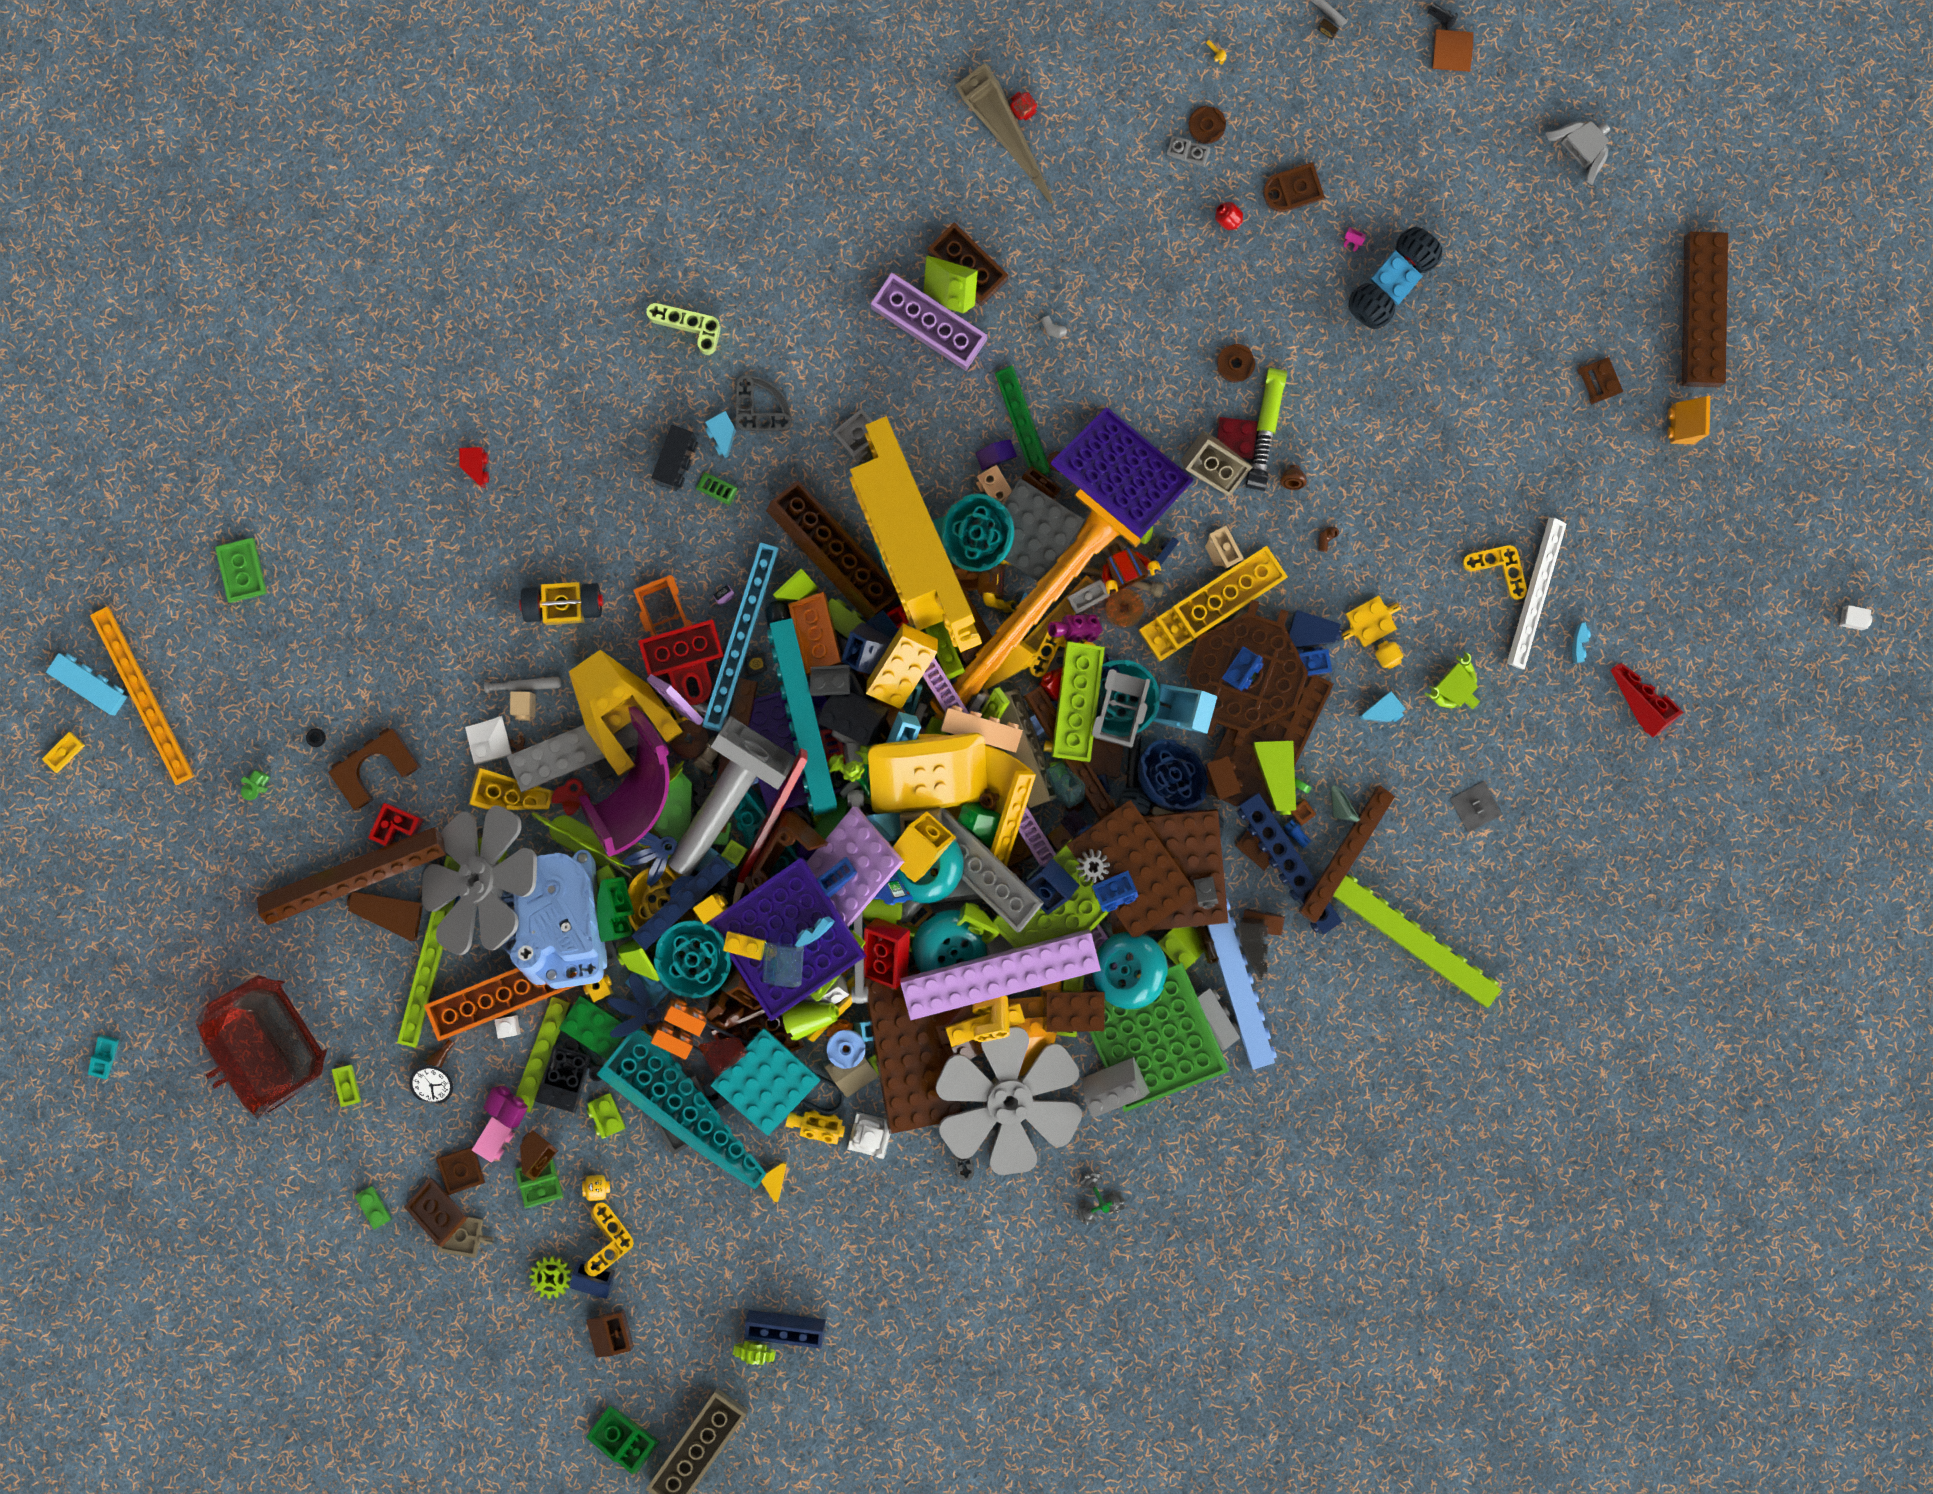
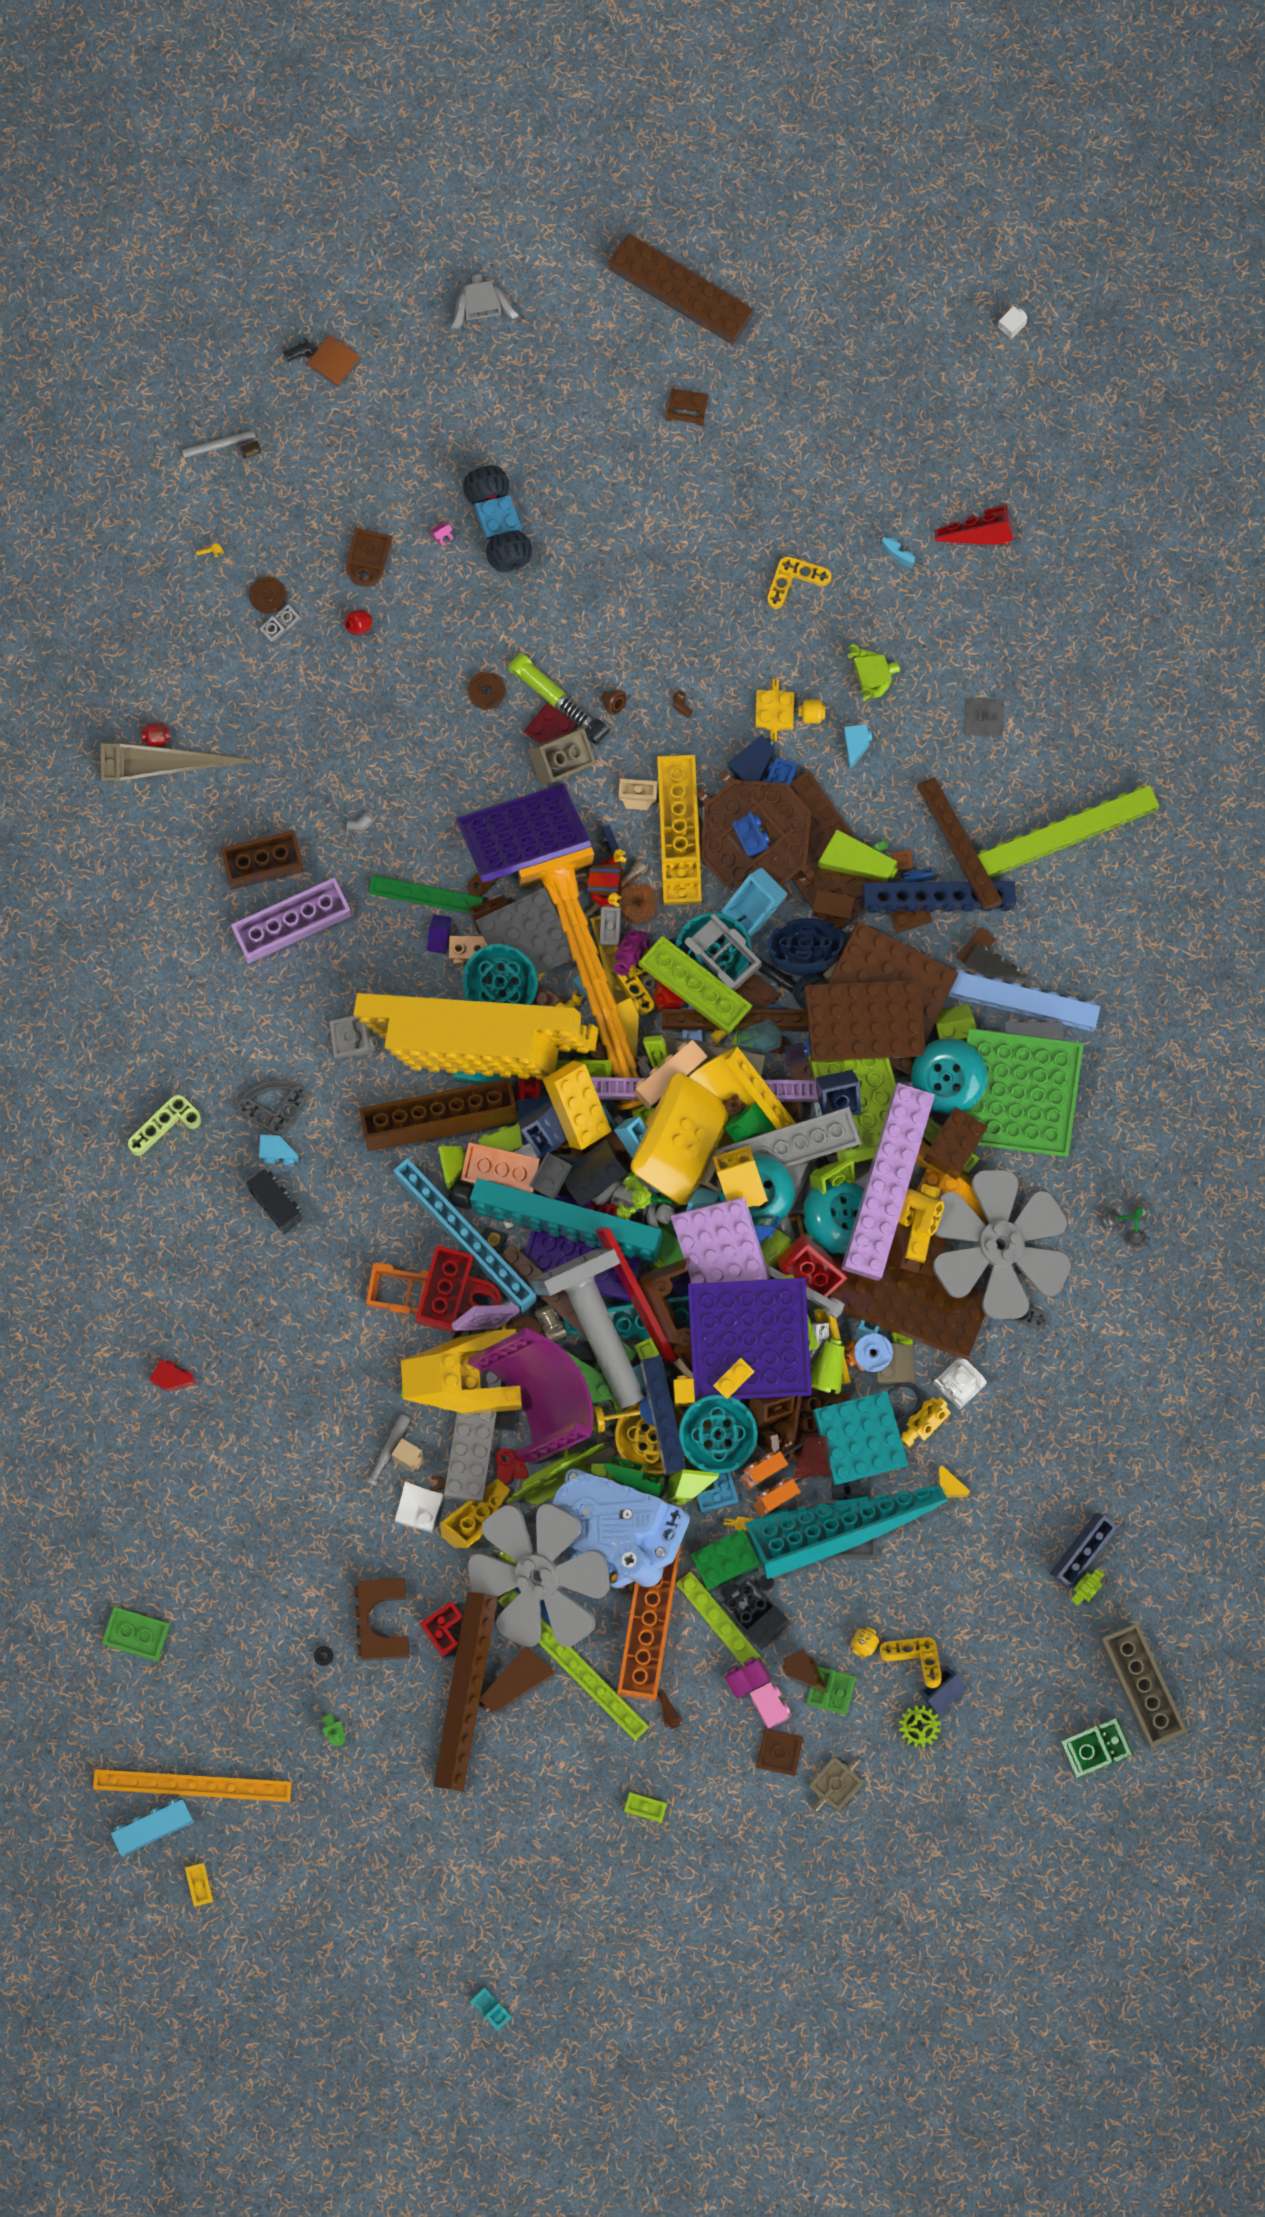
camera: 55 degrees left, 10 degrees down
clear red windscreen [195,975,328,1120] -> none
bright green plate [355,1186,392,1229] -> none
reddish brown plate [404,1178,468,1247] -> none
sticker [409,1066,453,1103] -> none
white brick [495,1015,521,1039] -> none
brick [519,582,604,625] -> none
yellow brick [583,973,613,1002] -> none
lime bracket [586,1093,626,1139] -> none
reddish brown slope [586,1309,634,1358] -> none
dark blue plant [607,973,662,1037] -> none
dark blue plant [623,832,677,886] -> none
bright green slope [696,472,738,506] -> none
slope [713,585,735,606] -> none
clear light blue slope [763,942,804,987] -> none
medium azure slope [795,917,835,947] -> none
blue slope [817,857,857,898] -> none
lime slope [924,256,978,314] -> none
light grey gear [1076,849,1110,883] -> none
light grey slope [1082,1057,1150,1118] -> none
blue bracket [1092,871,1138,912] -> none
dark grey bracket [1194,876,1218,909] -> none
dark brown pin [1195,925,1219,964] -> none
sand green slope [1331,785,1360,822] -> none
white plate [1507,518,1566,669] -> none
light orange slope [1667,396,1710,444] -> none

